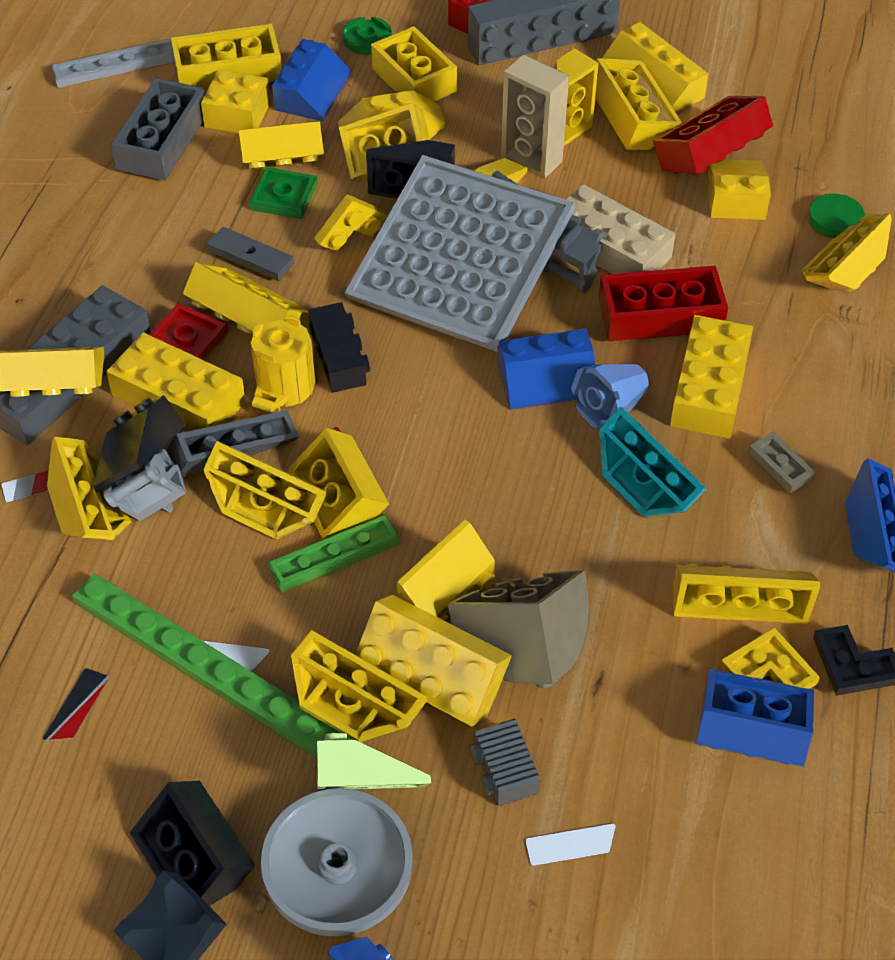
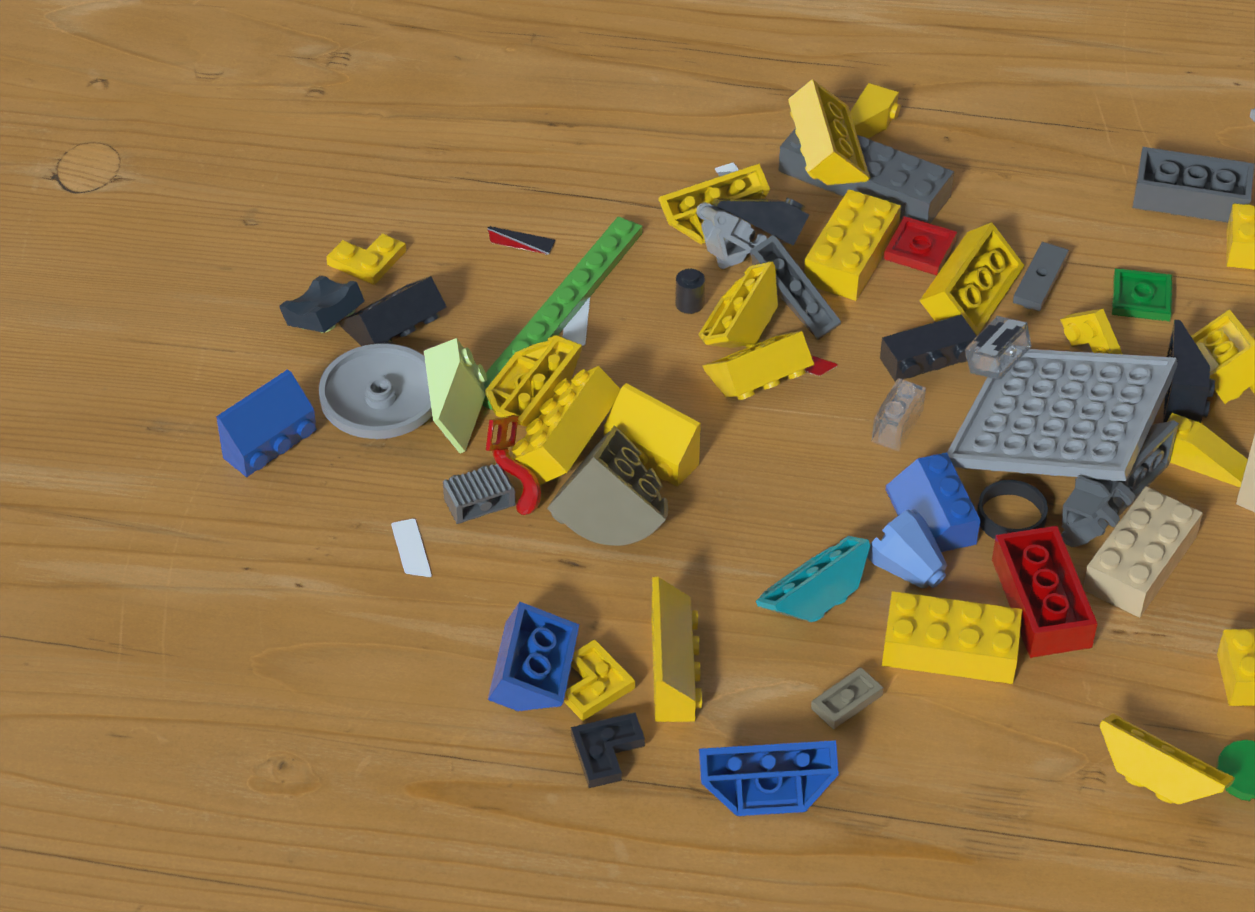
camera: 85 degrees right, 5 degrees down
yellow slope [239,121,324,169] -> none
yellow container [251,315,317,413] -> none
bright green tile [267,514,400,593] -> none
none -> yellow plate [326,233,406,285]
none -> red piece [486,415,541,515]
none -> black brick [675,268,705,314]
none -> clear brick [871,378,926,452]
none -> clear brick [965,316,1032,380]
none -> black tyre [977,480,1048,539]

